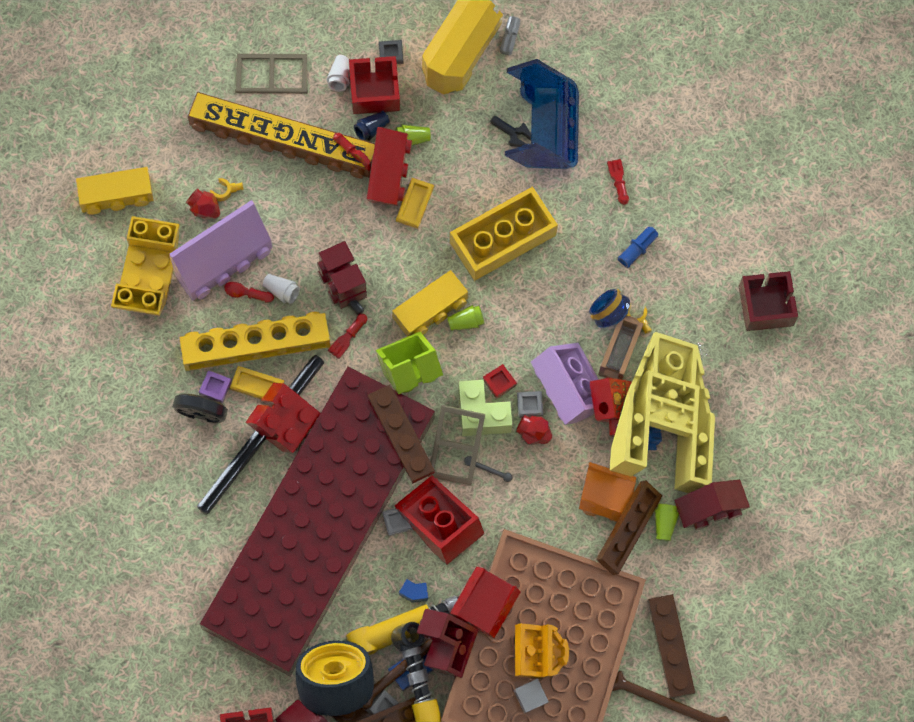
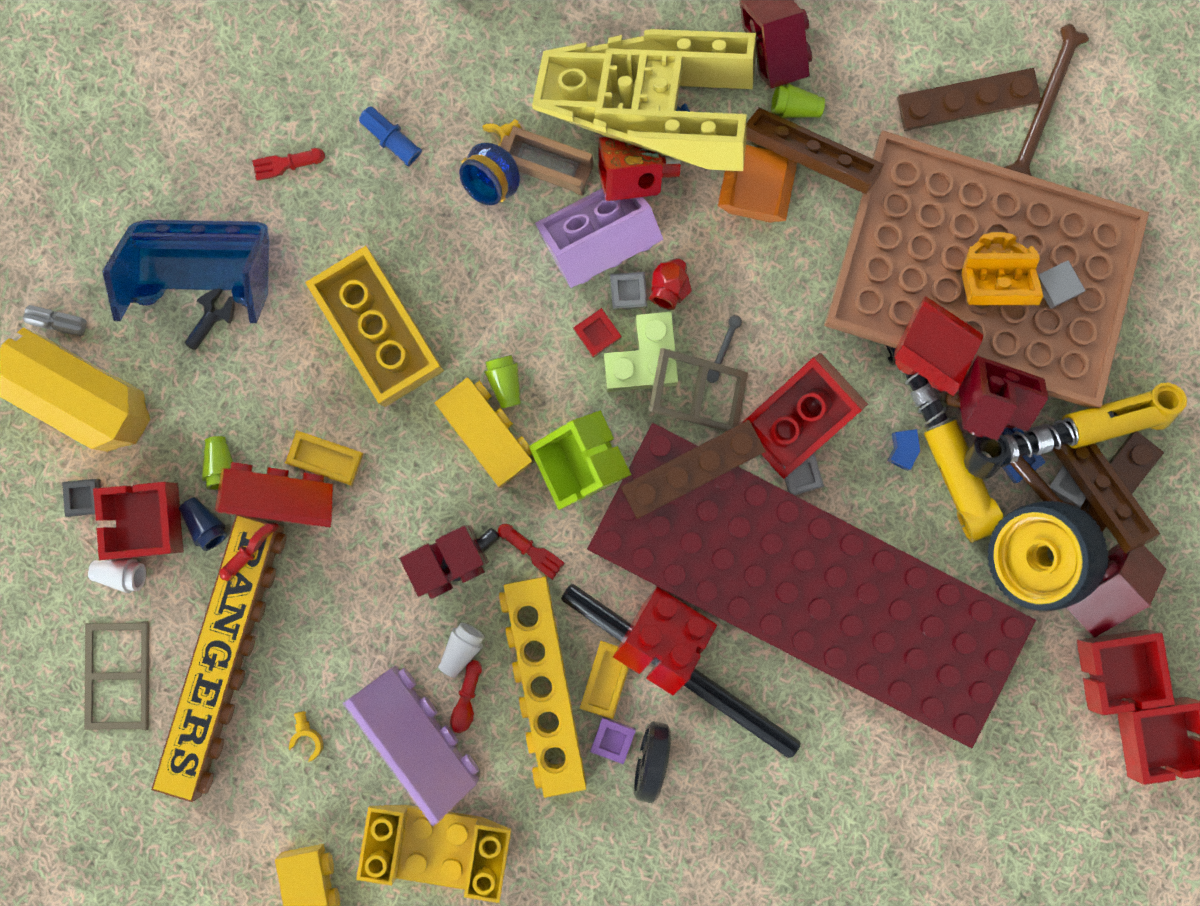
camera: 85 degrees left, 15 degrees up
red rock [186,188,221,219] -> none

